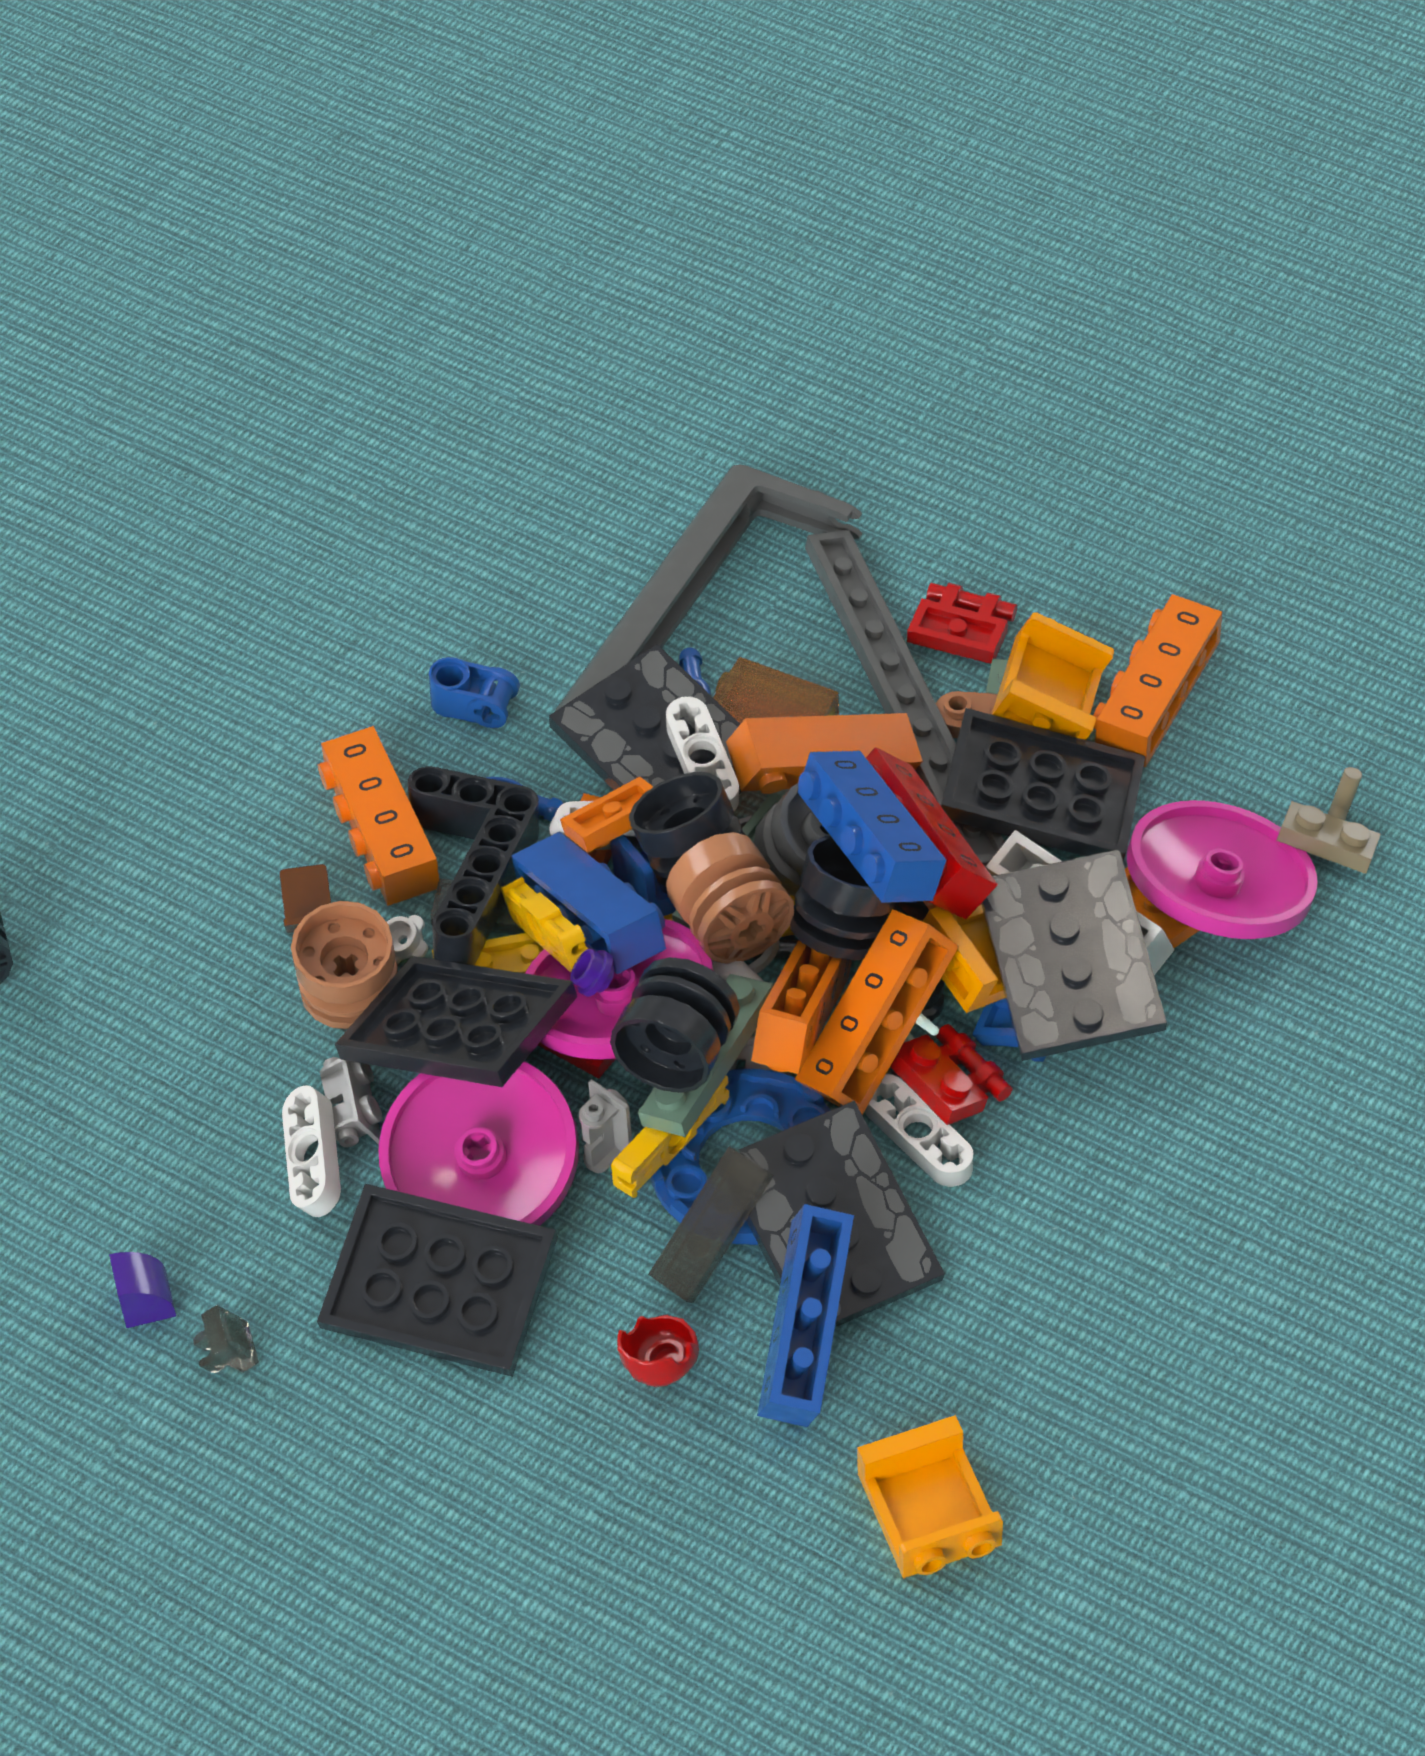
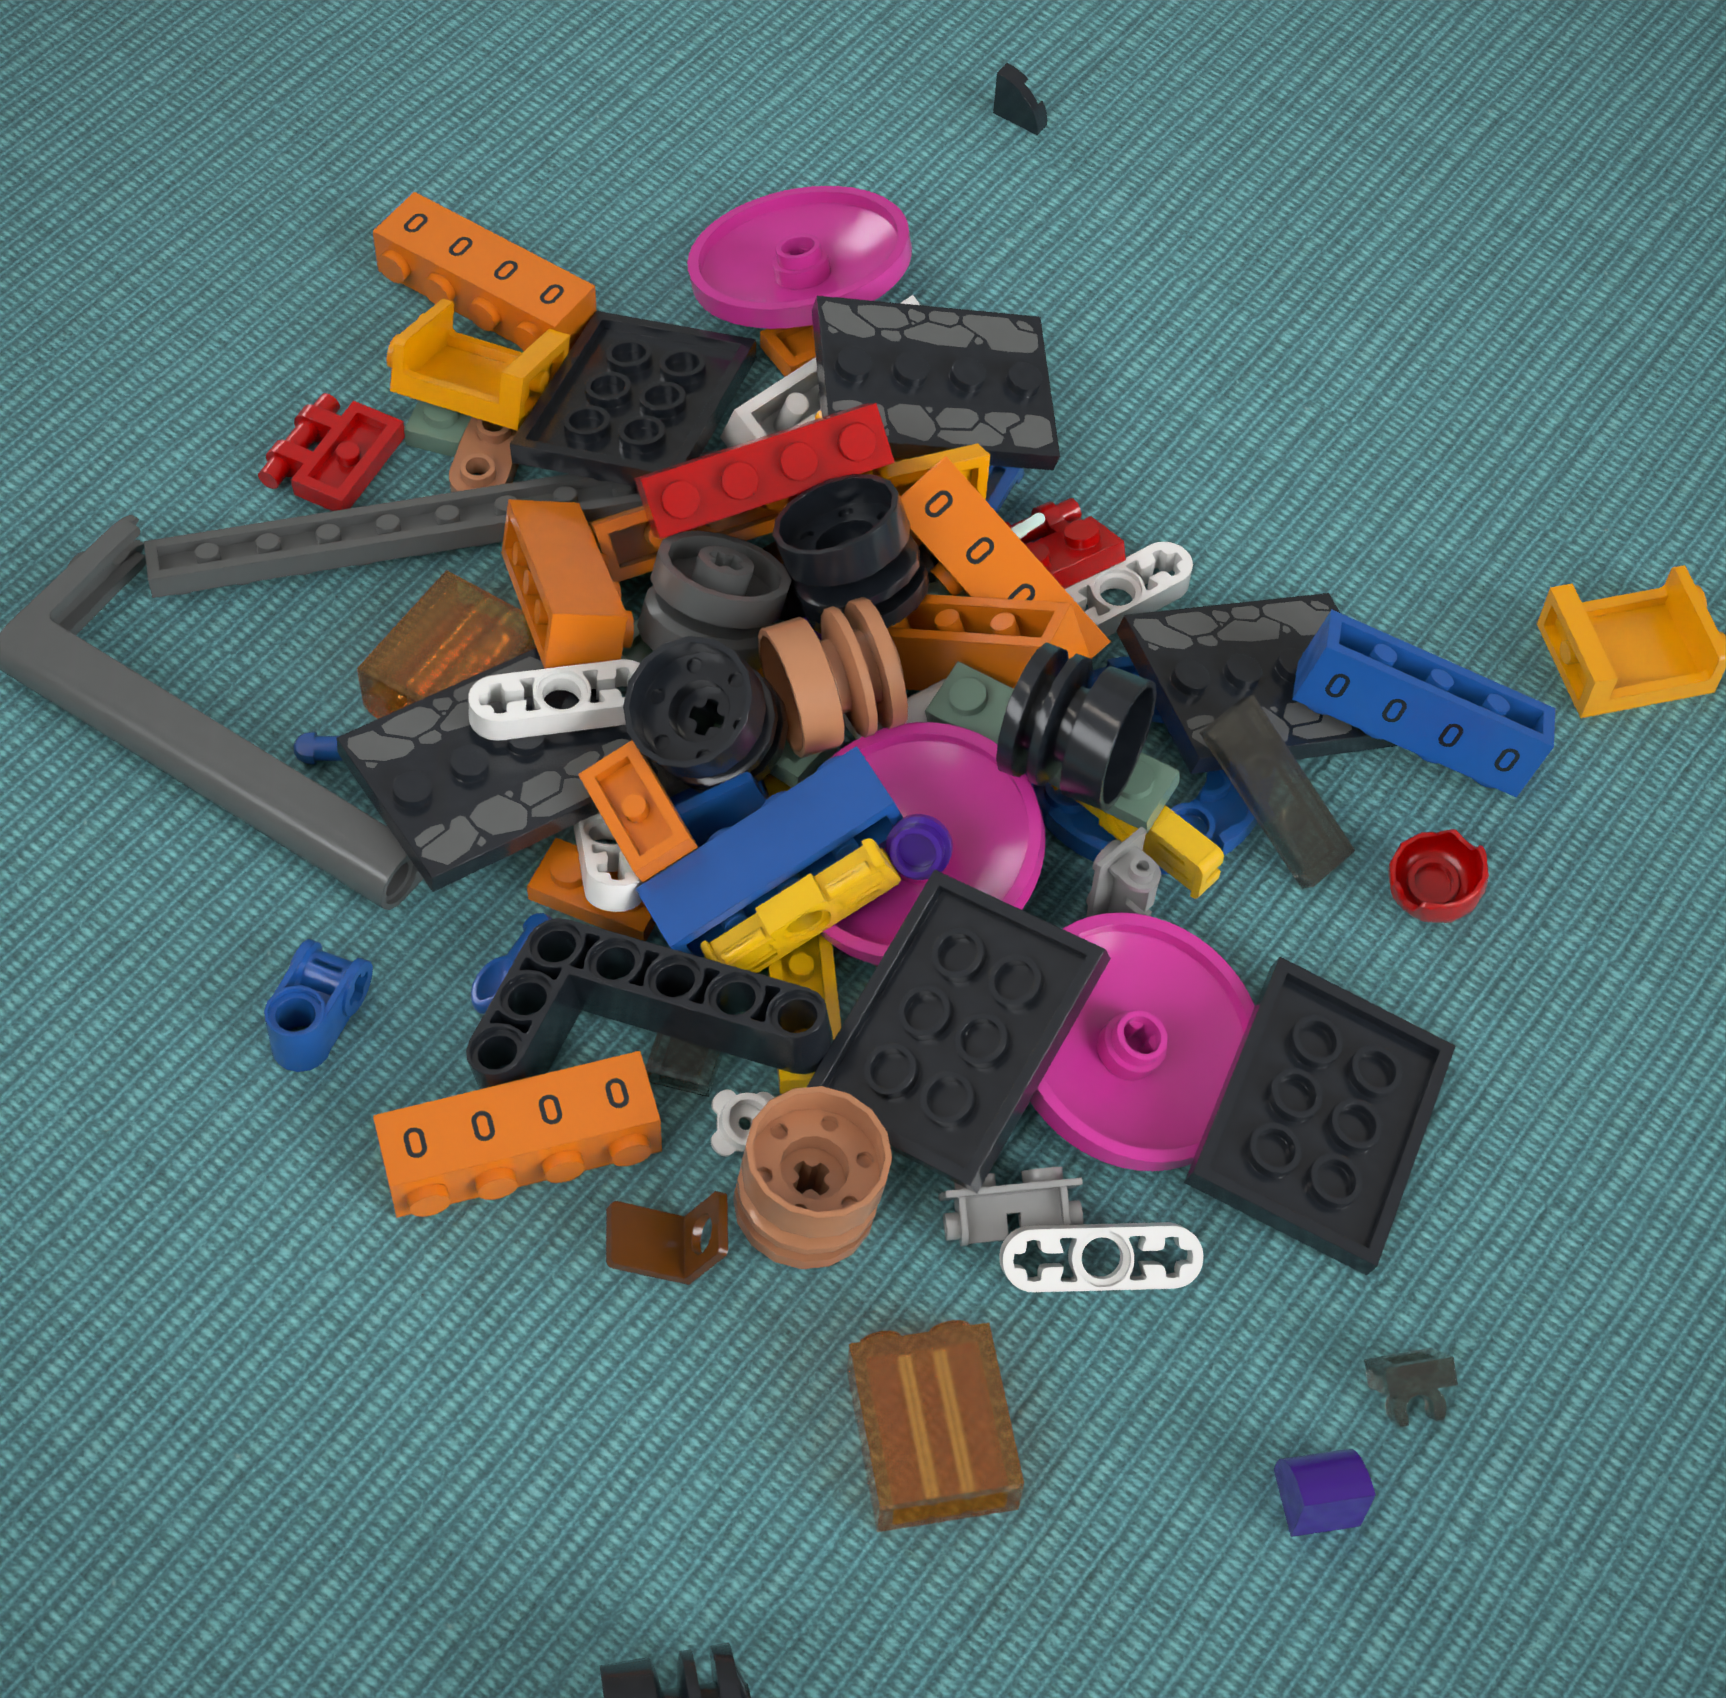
camera: 90 degrees left, 5 degrees up
blue brick [798,751,946,903] -> none
dark tan plate [1276,767,1381,874] -> none
none -> clear orange brick [847,1320,1024,1532]

